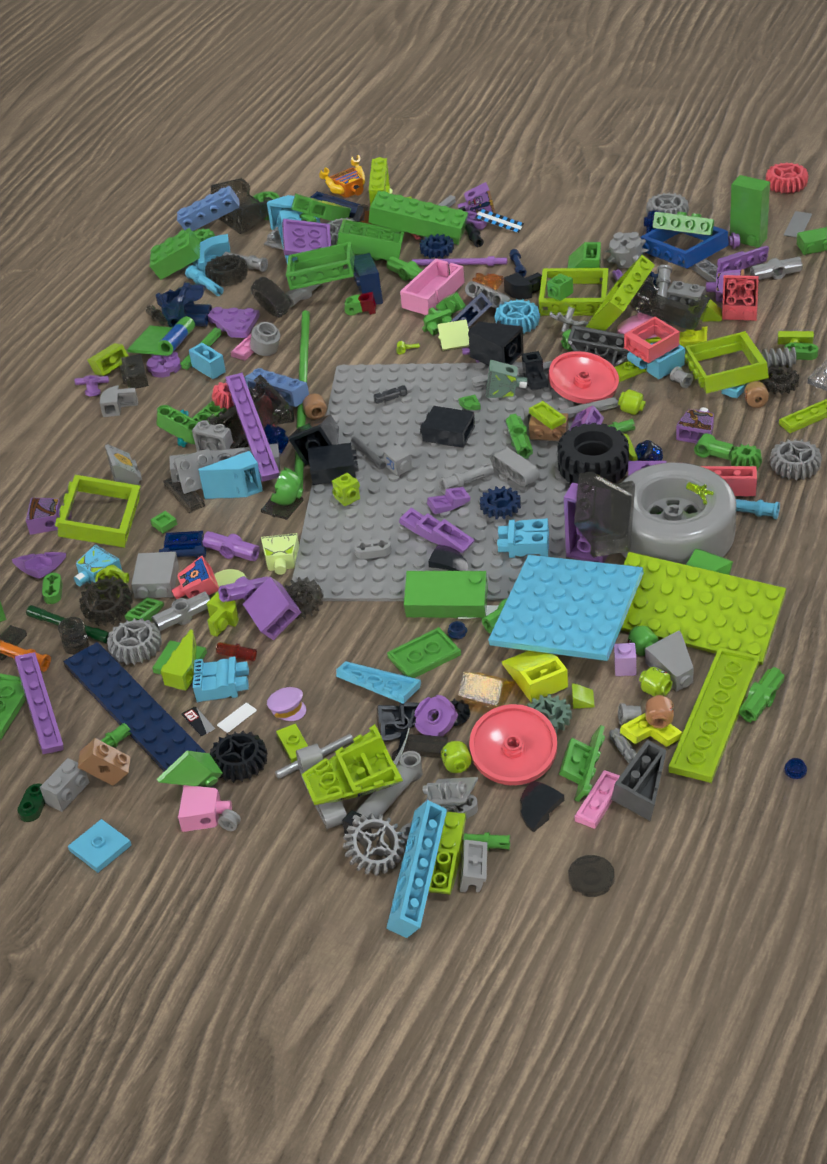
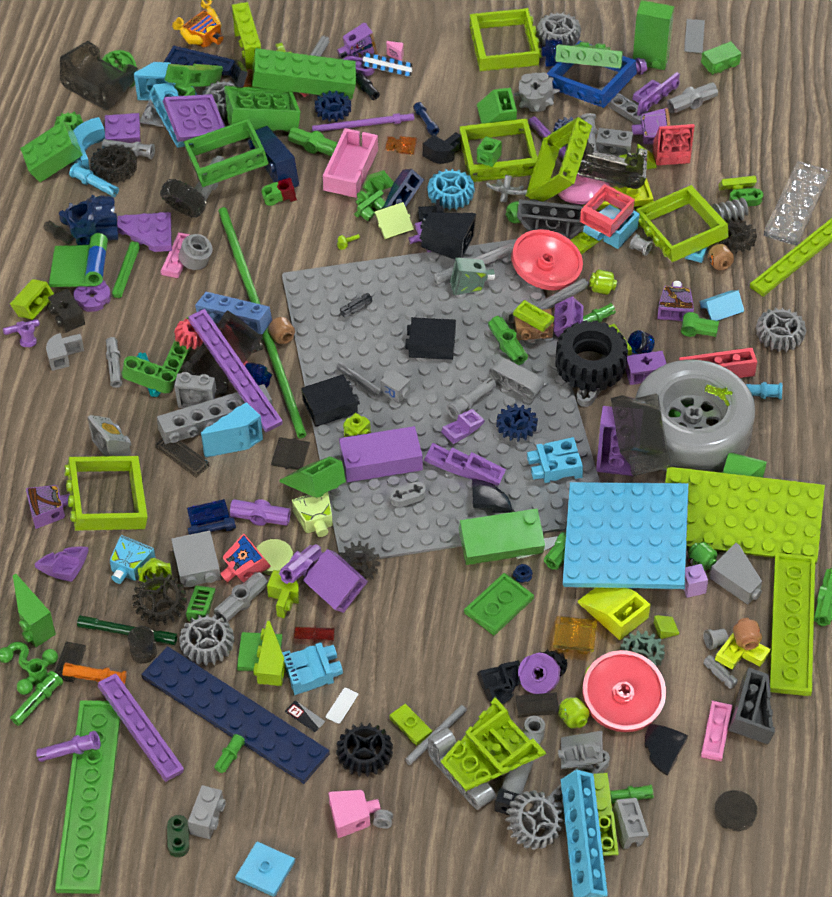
camera: 20 degrees left, 10 degrees up
bright green beam [42,573,63,604] -> none
medium nougat brick [78,738,130,786] -> none
bright green plate [150,511,177,533] -> none
bright green slope [157,751,223,787] -> none
light grey hinge [173,448,213,494] -> none
medium blue brick [177,186,240,231] -> none
medium azure brick [189,343,226,379] -> none
lavender piece [267,687,306,721] -> none
bright green cylinder [271,467,304,506] -> none
black slope [288,414,339,465] -> none
medium azure wing [336,661,421,704] -> none
black sticker [392,728,410,765] -> none
bright green tile [458,394,481,410] -> none
light grey beam [465,281,510,308] -> none
black brick [521,351,548,390] -> none
bright green bracket [559,725,605,802] -> none
lime head [639,667,673,696] -> none
bright green gear [730,444,762,471] -> none
none -> medium lavender plate [105,113,140,143]
none -> light grey pin [106,337,122,388]
none -> bright green slope [279,456,346,498]
none -> medium lavender brick [339,426,423,482]
none -> bright pink slope [387,41,404,61]
none -> lime window [469,8,542,71]
none -> medium azure panel [699,290,744,321]

